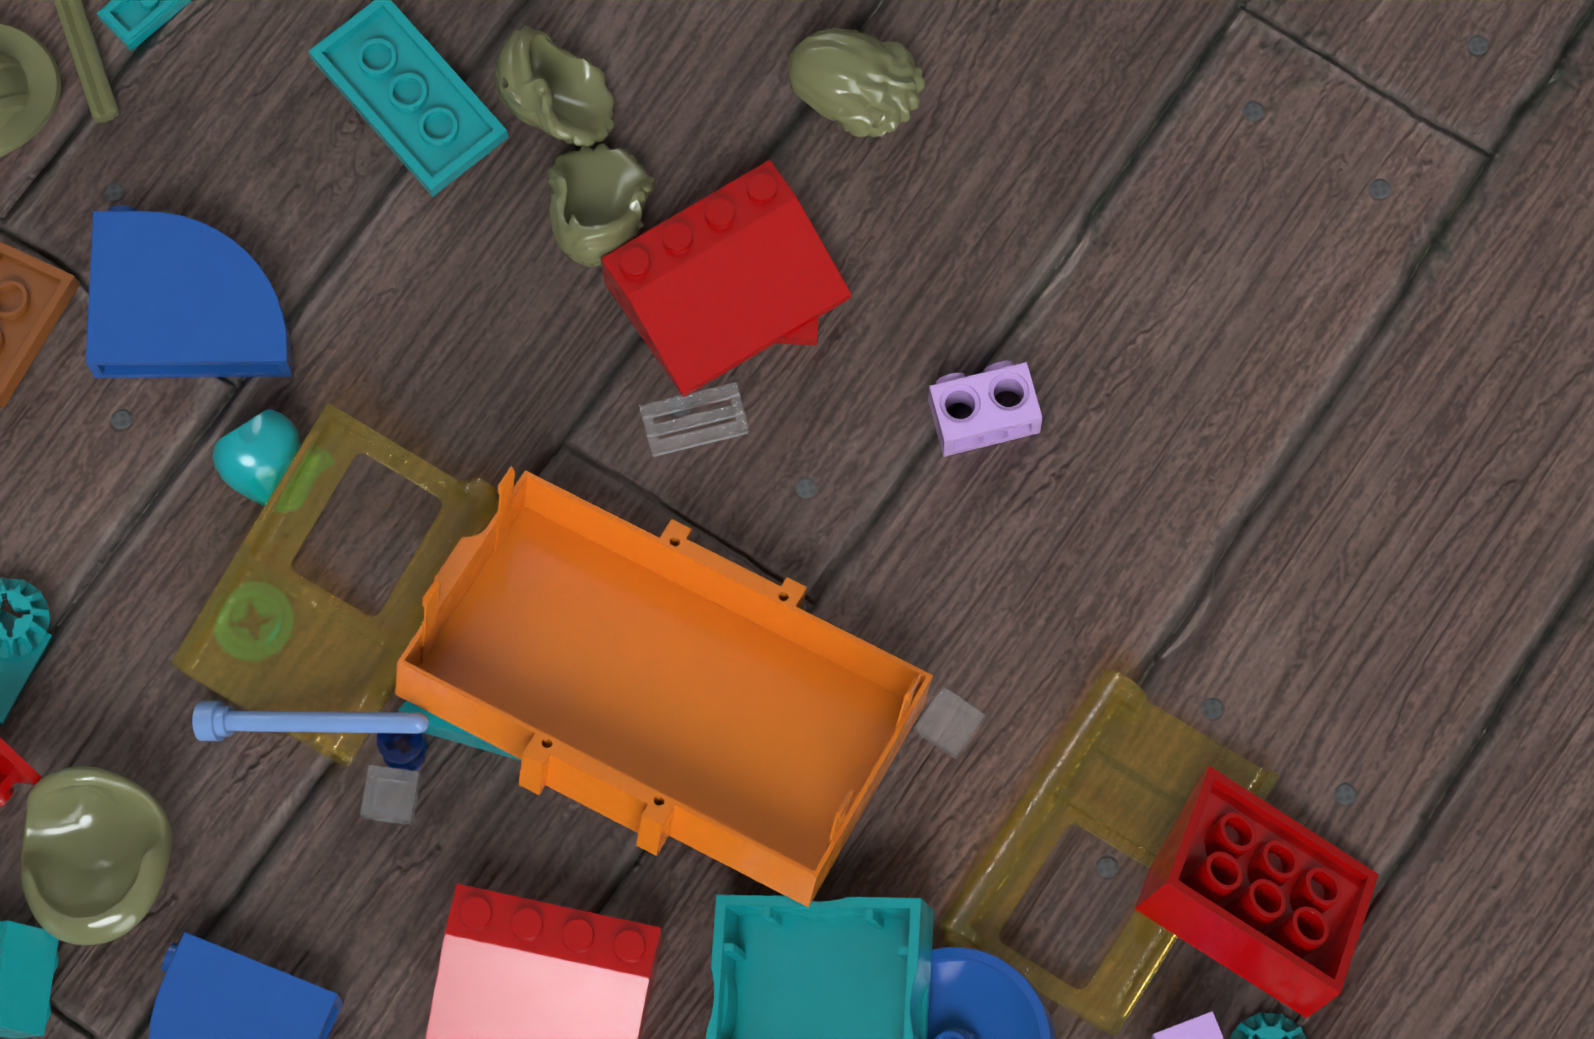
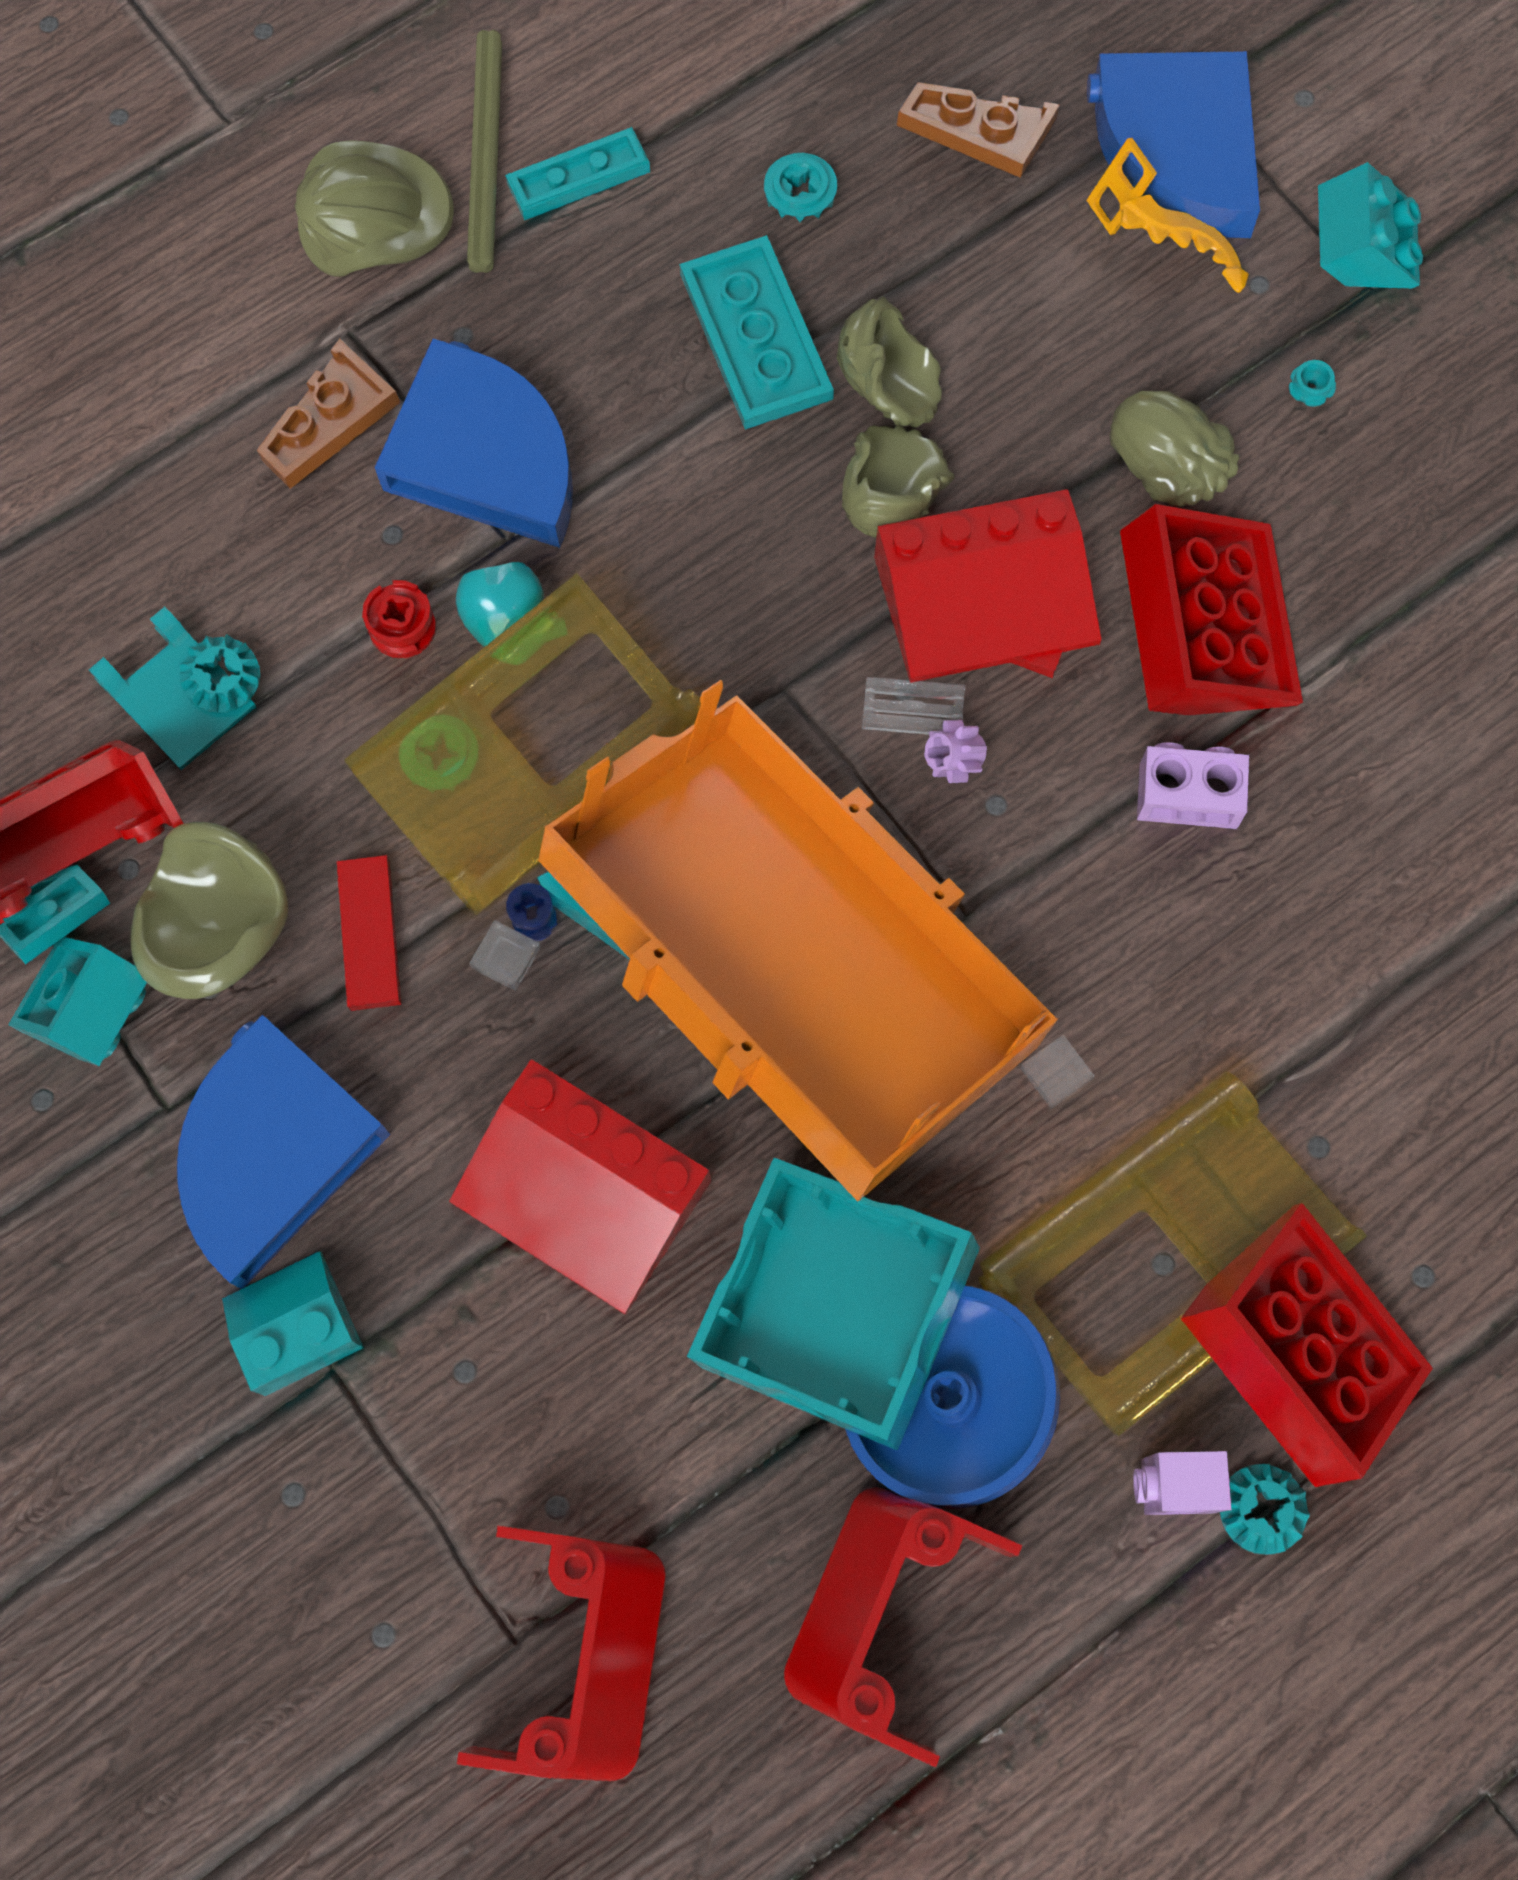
camera: 20 degrees right, 0 degrees up
medium blue piece [192,700,429,741] -> none
none -> red tile [337,855,401,1011]
none -> red wheel [362,580,436,658]
none -> lavender gear [925,720,987,783]
none -> red slope [1120,504,1303,716]

